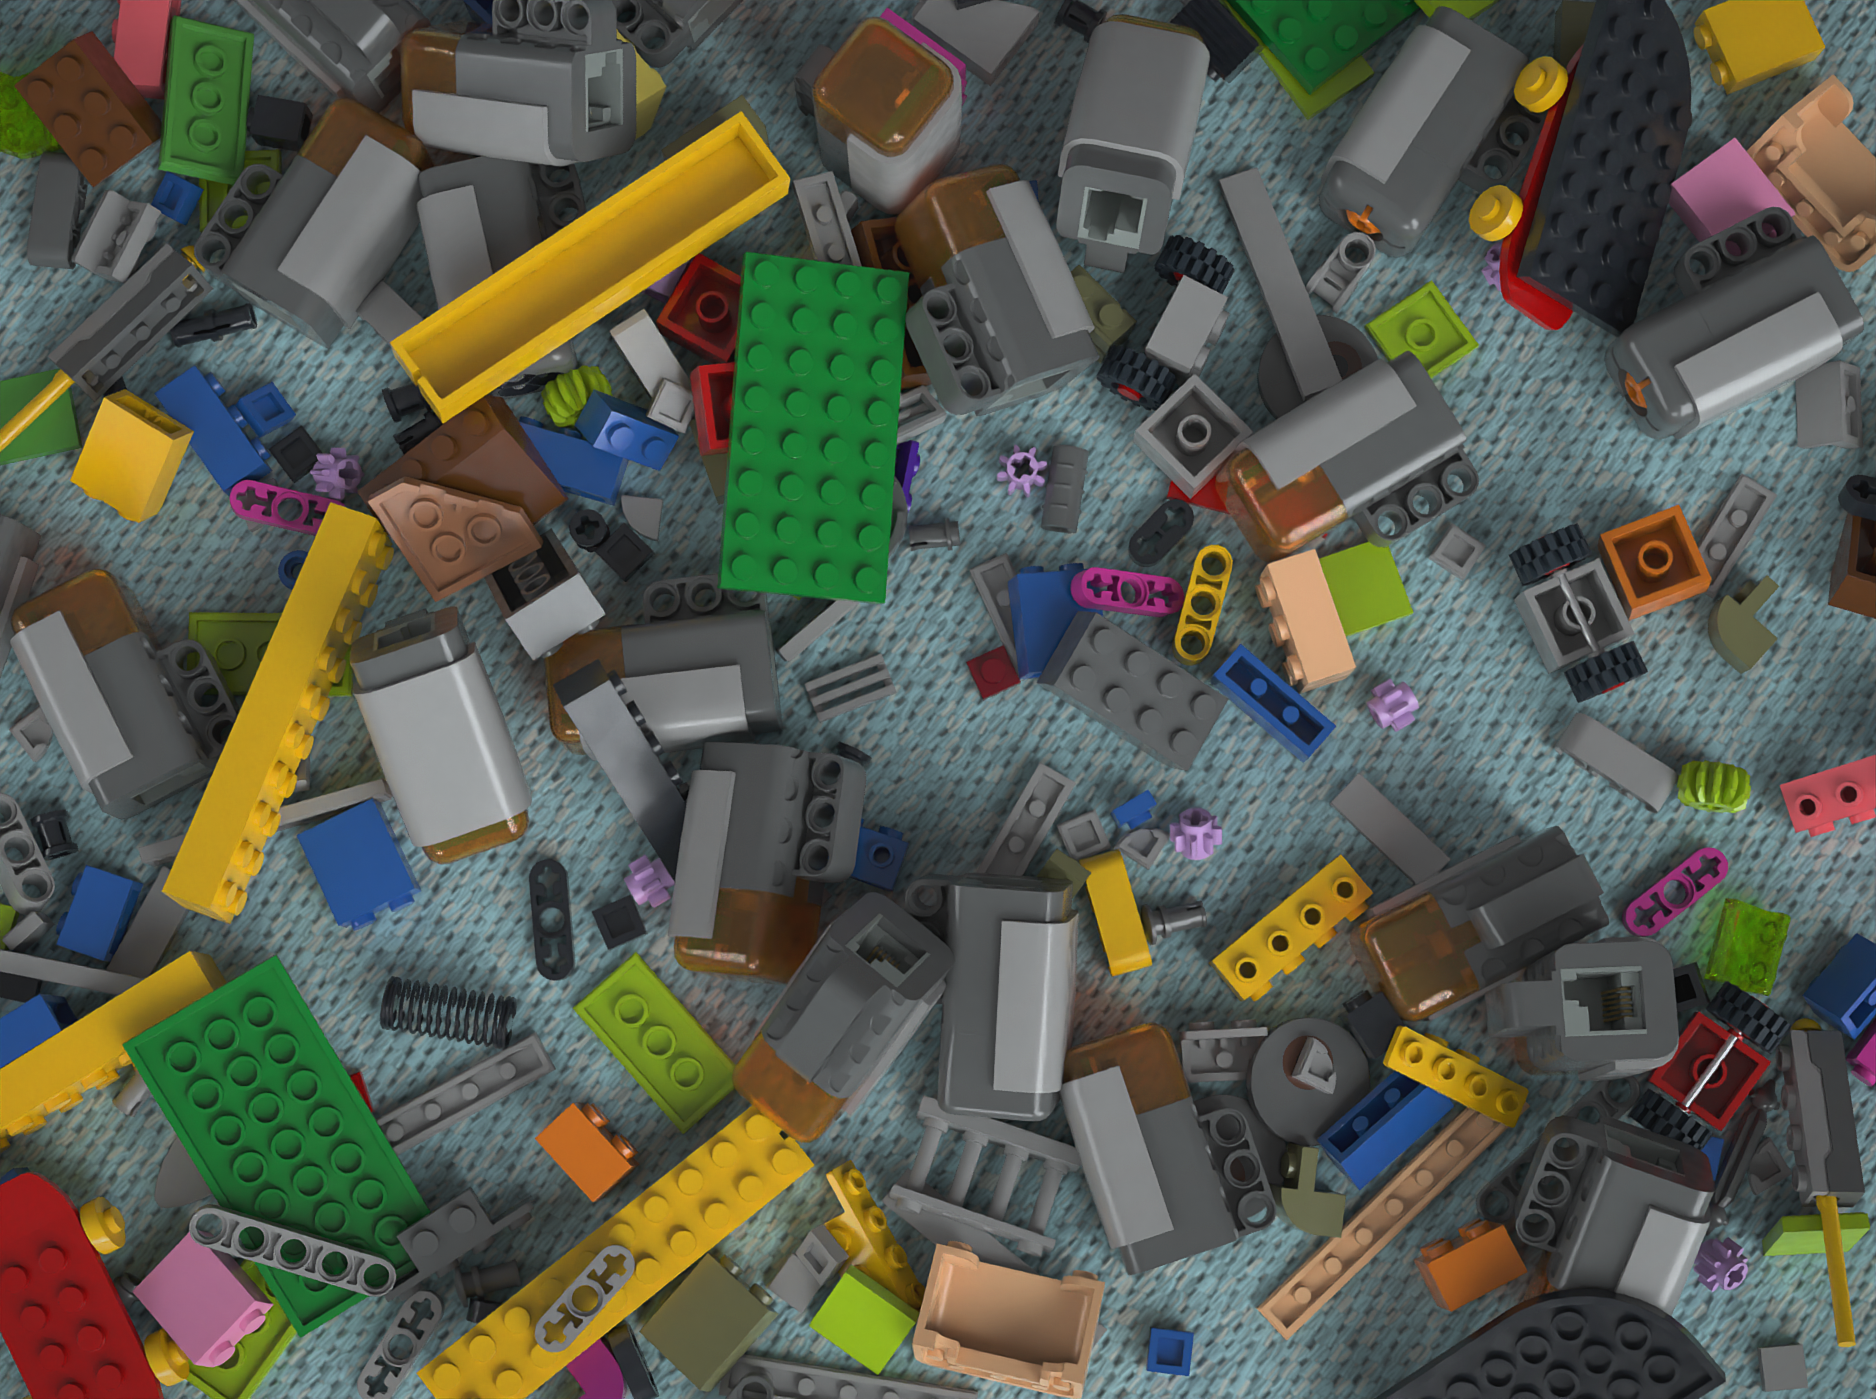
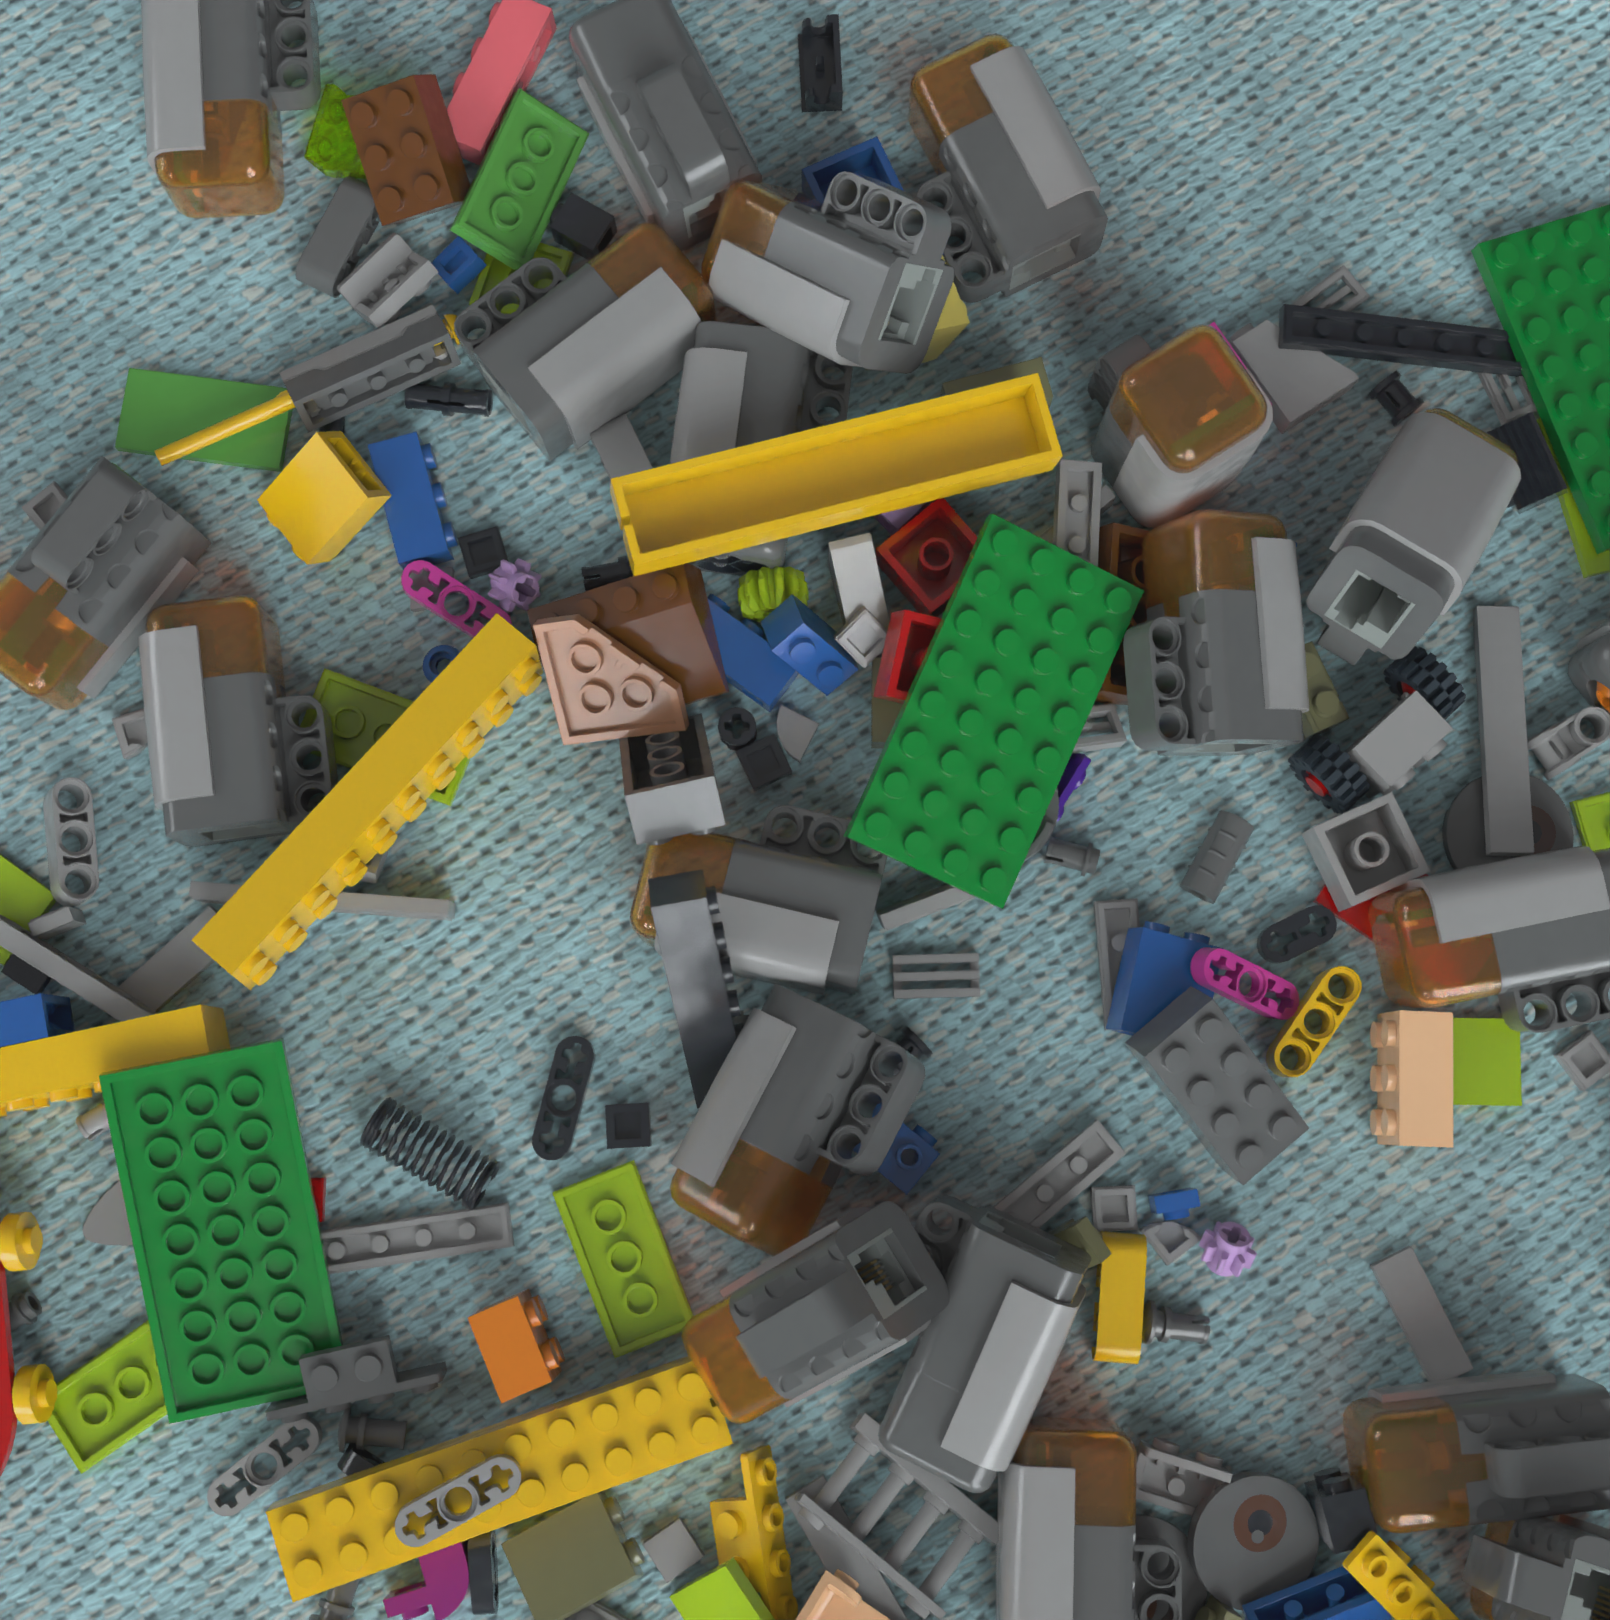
camera: 20 degrees right, 0 degrees up
black bush [30,809,78,861] -> none
blue brick [56,865,143,962] -> none
bright pink brick [132,1230,274,1368] -> none
light grey beam [189,1204,396,1297] -> none
blue plate [235,382,296,438] -> none
blue brick [296,798,421,931] -> none
light grey piece [350,606,532,864] -> none
black bush [382,382,433,423] -> none
lavender gear [624,855,675,908] -> none
light grey tile [795,1224,849,1286] -> none
dark red plate [966,645,1021,701] -> none
lavender gear [997,445,1047,498] -> none
blue brick [1209,644,1336,763] -> none
yellow brick [1209,854,1373,1002] -> none
light grey tile [1291,1037,1336,1094] -> none
lavender gear [1367,678,1419,732] -> none

